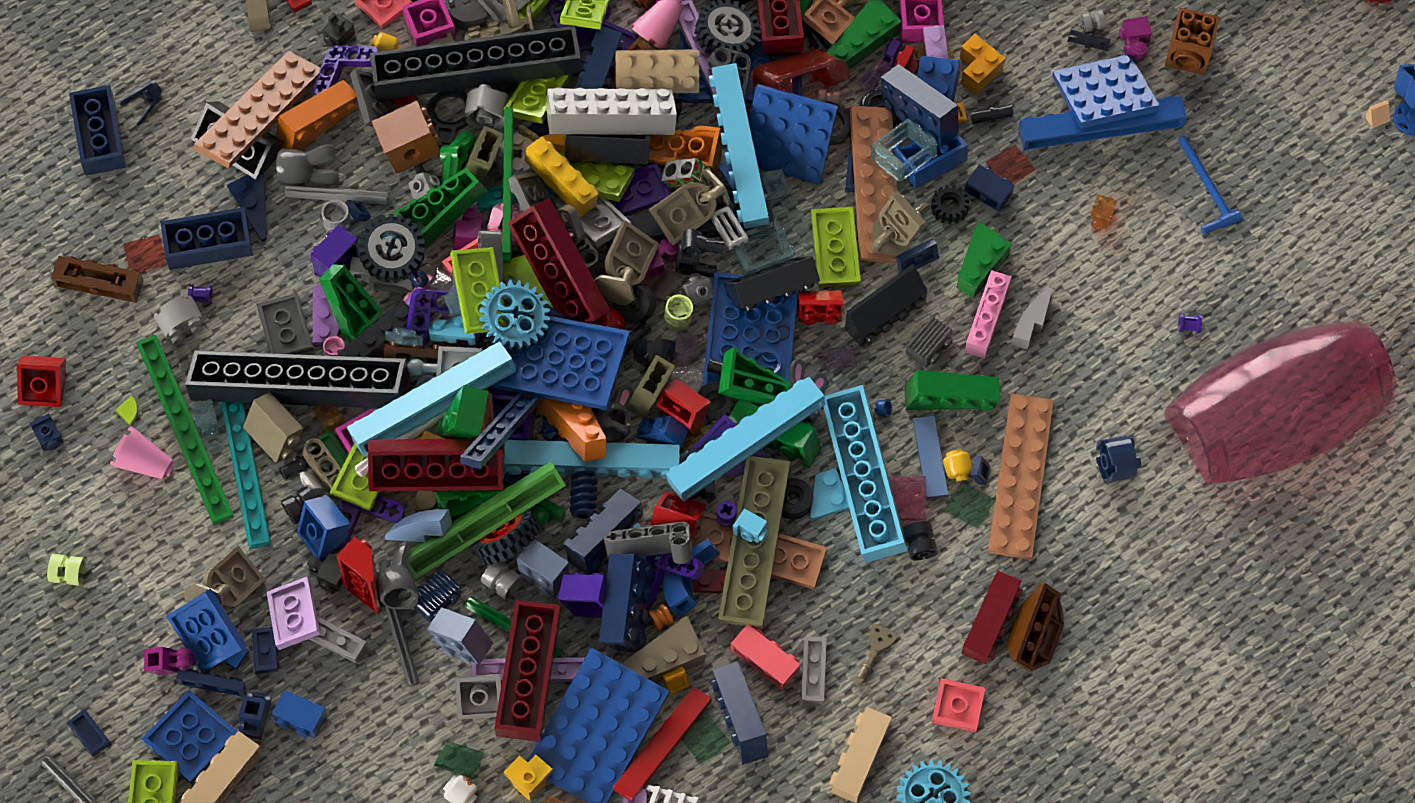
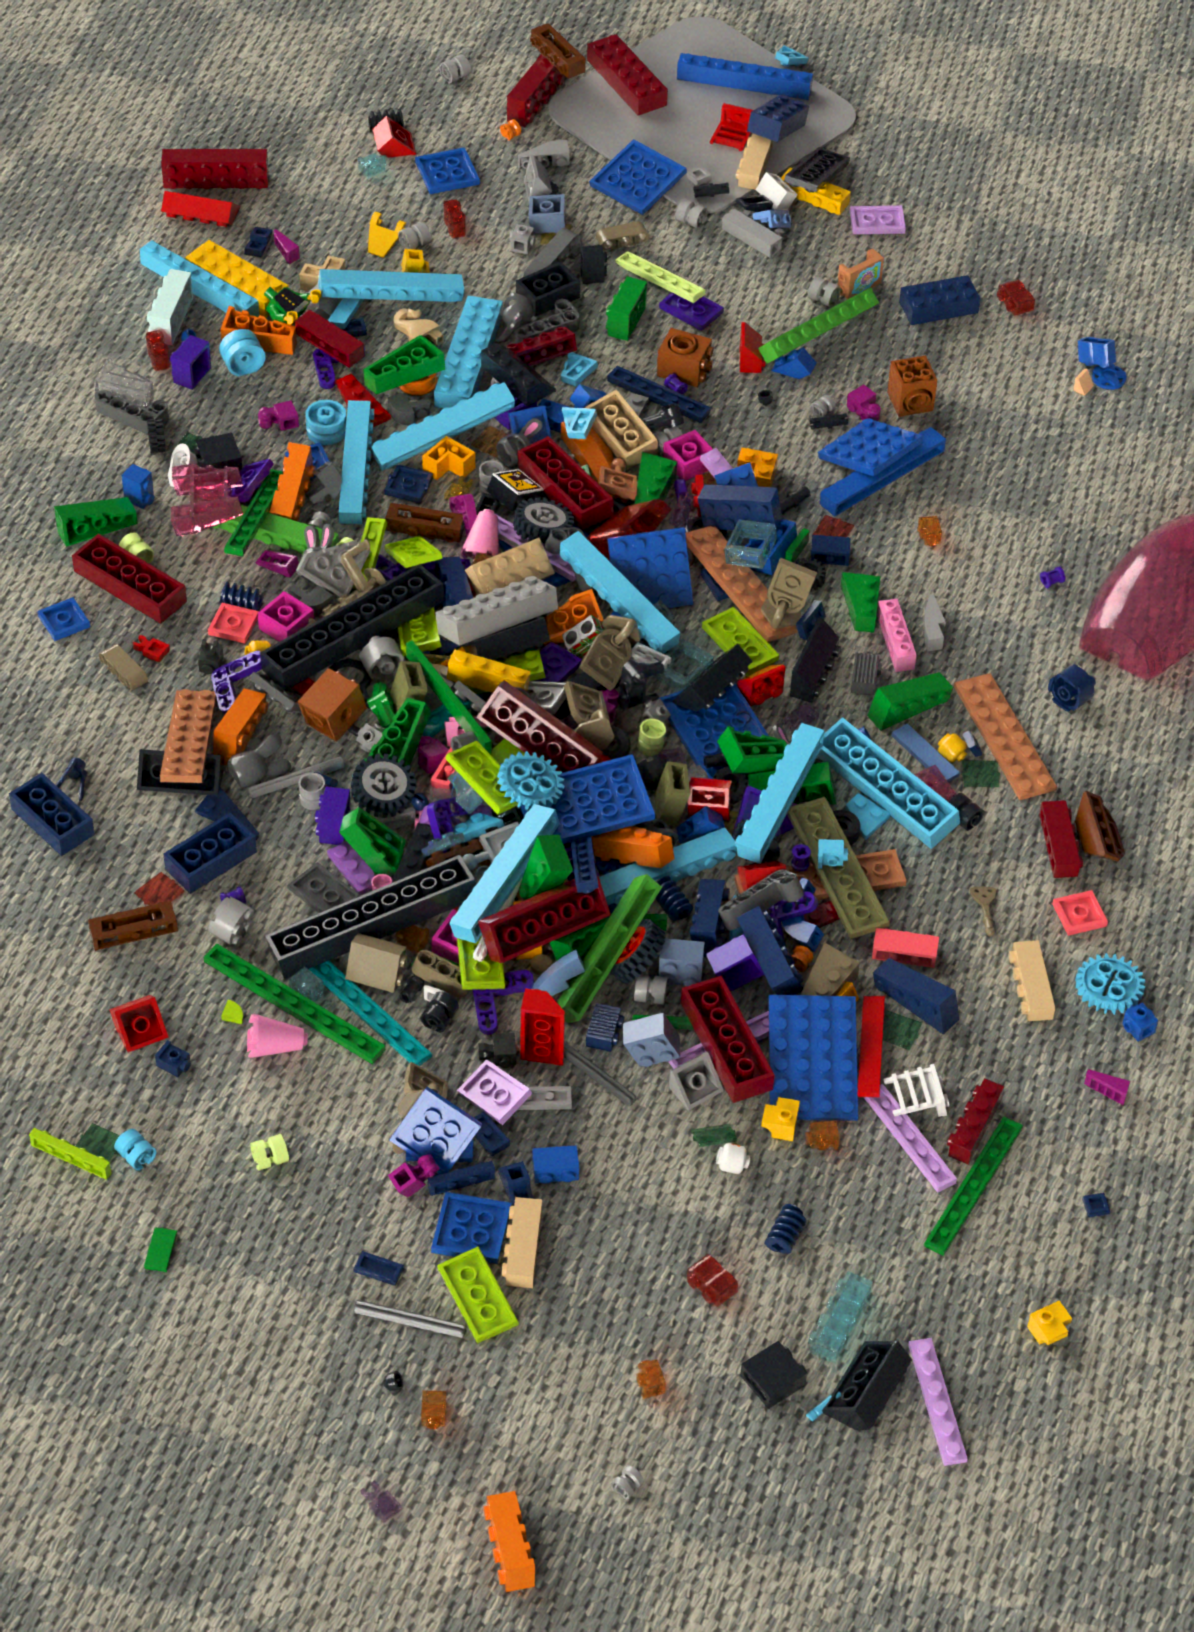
camera: 30 degrees left, 15 degrees down
blue slope [297,495,350,561] -> none
dark grey piece [377,541,418,609] -> none
light grey plate [801,636,827,704] -> none
blue bar [1178,136,1242,234] -> none
none -> green tile [785,528,810,563]

